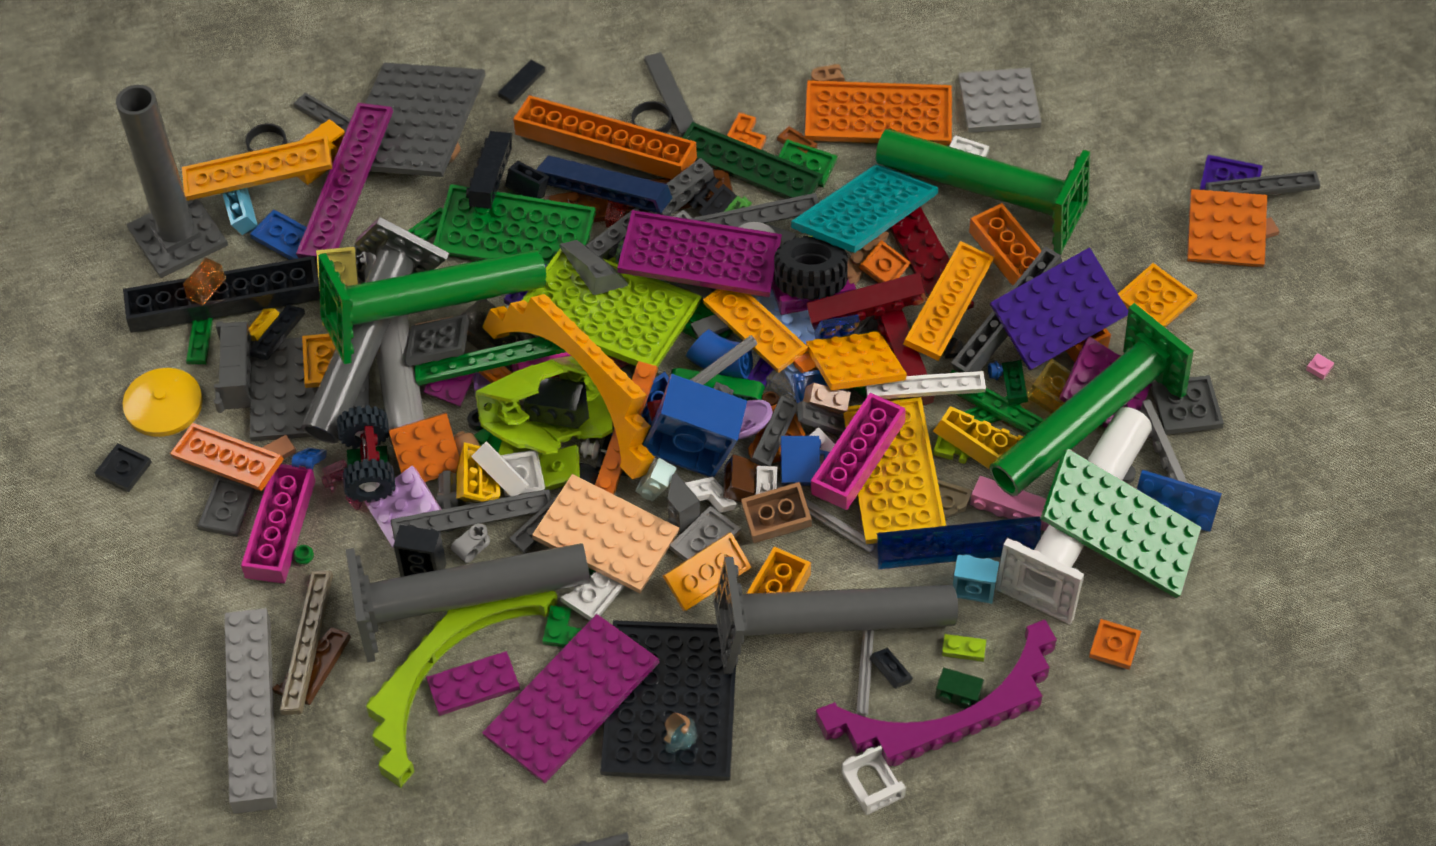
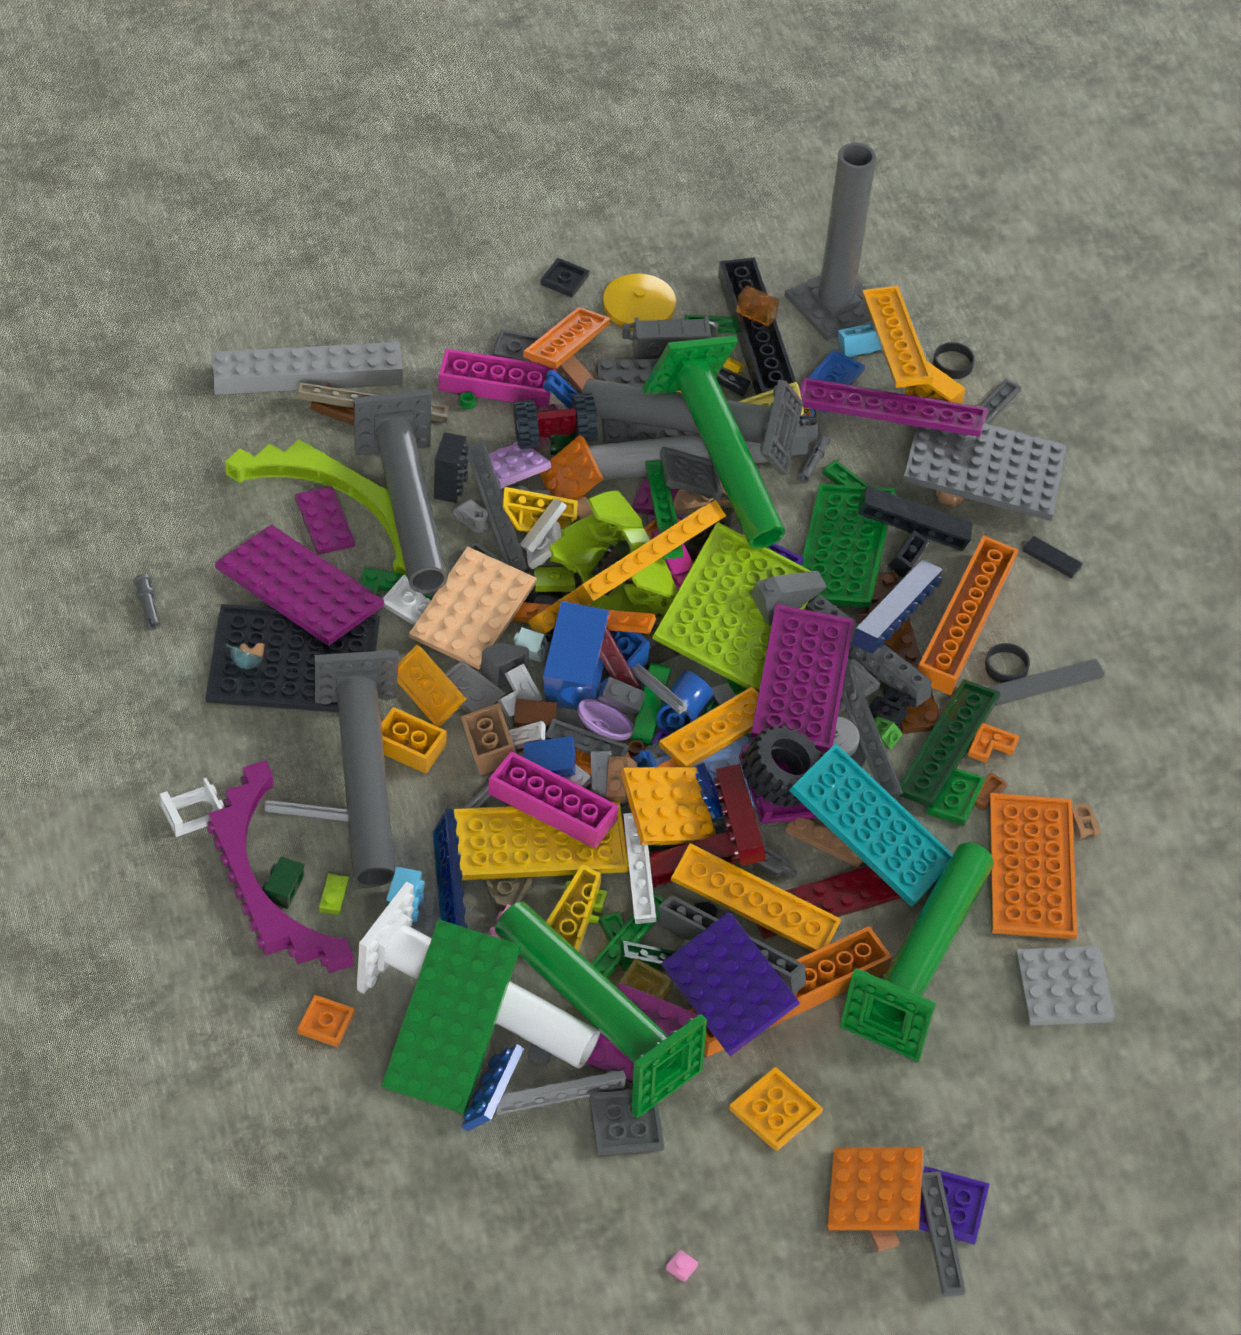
camera: 85 degrees right, 5 degrees down
orange plate [859,240,911,283] -> none
black plate [870,647,913,689] -> none
white plate [949,135,989,157] -> none
blue plate [988,361,1003,380] -> none

